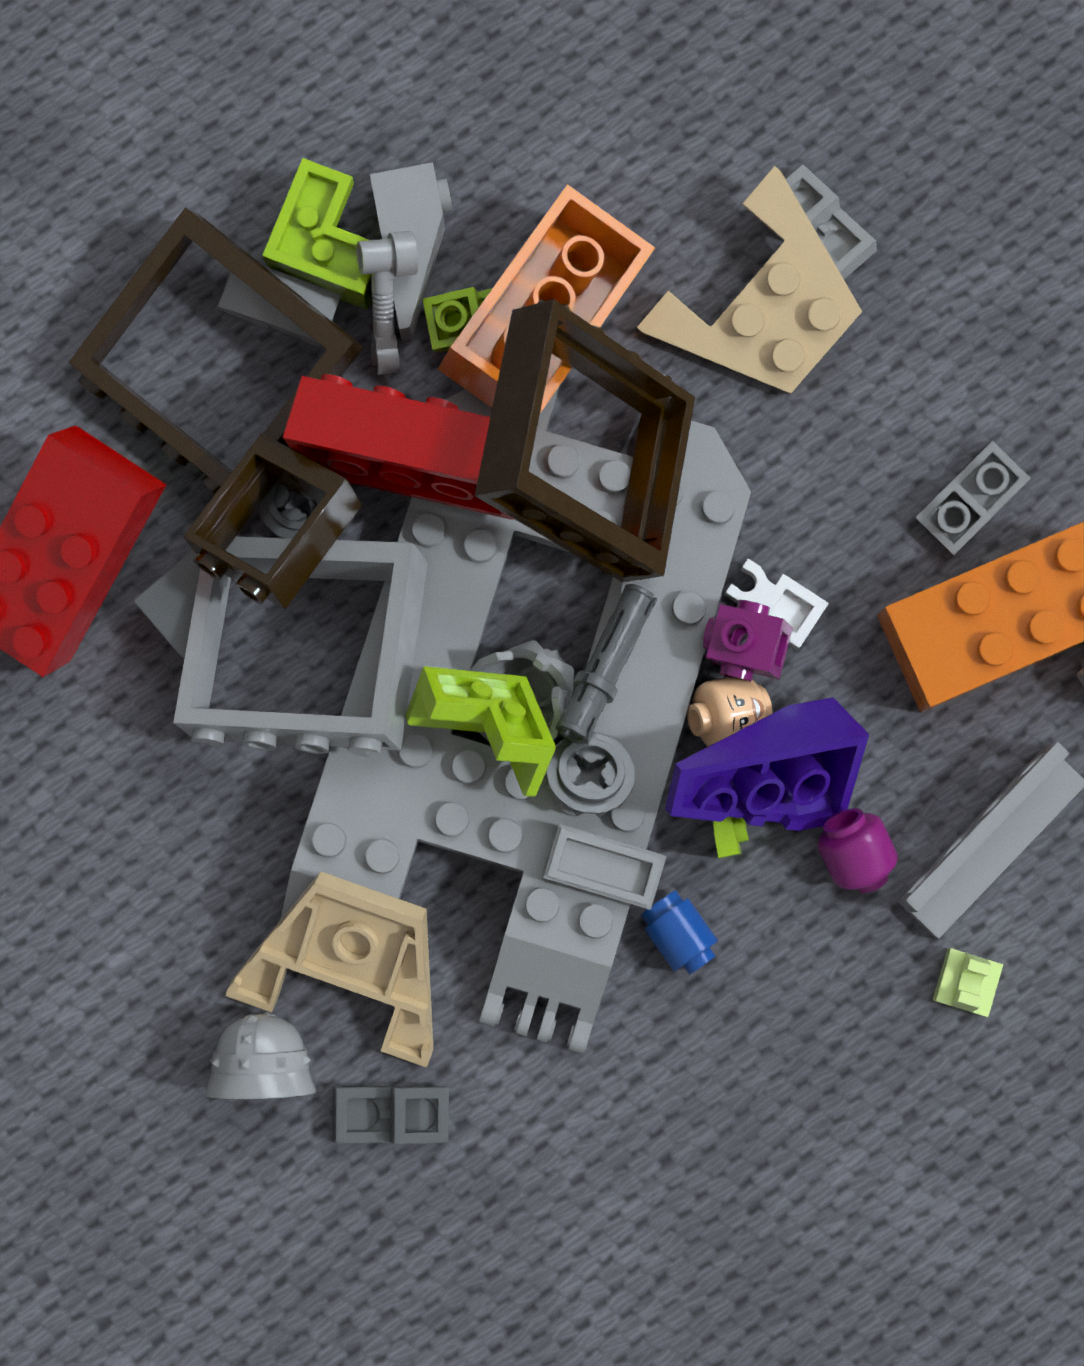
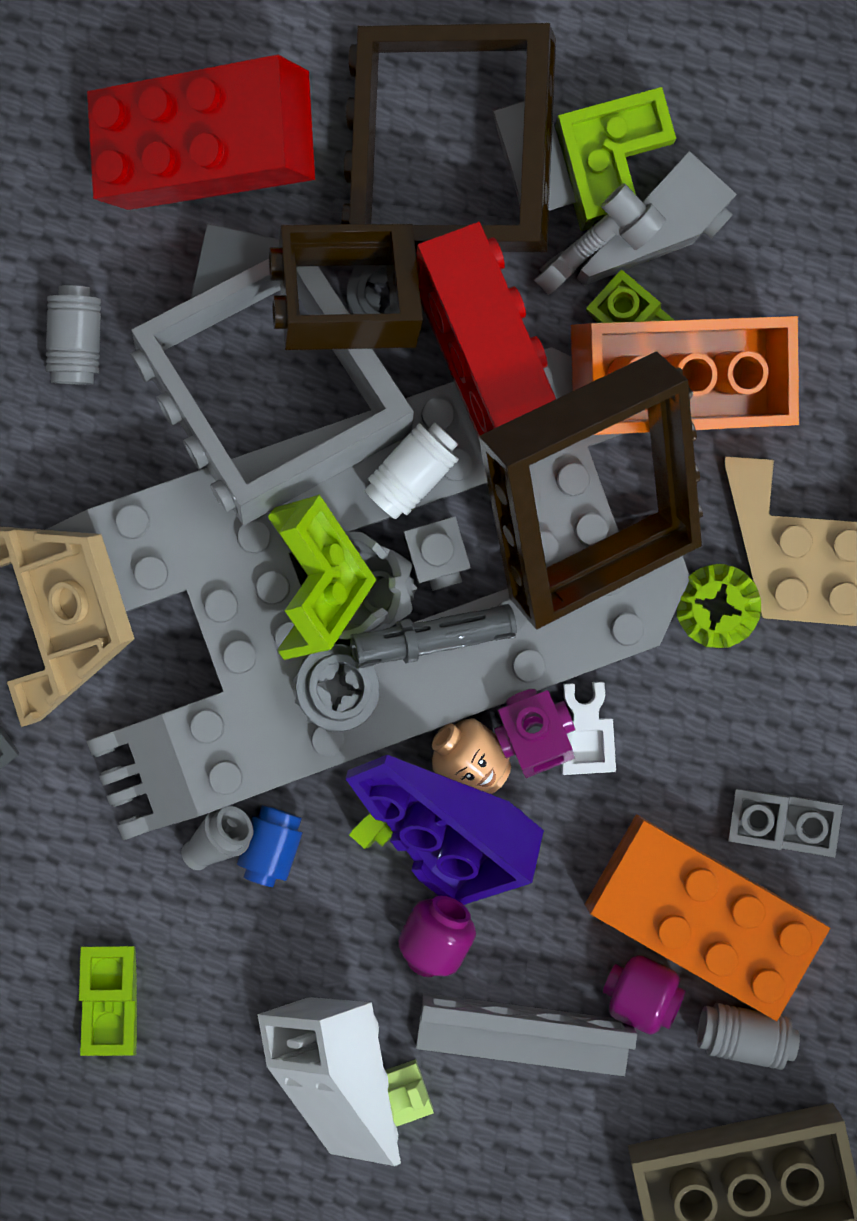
camera: 55 degrees right, 5 degrees up
light grey tile [542,823,667,910] -> none
none -> light grey head [46,285,101,385]
none -> lime slope [79,946,137,1056]
none -> light grey cone [181,806,253,870]
none -> white slope [257,997,401,1166]
none -> white head [364,422,459,519]
none -> light grey brick [404,516,471,591]
none -> magenta head [603,955,686,1035]
none -> lime gear [676,564,761,648]

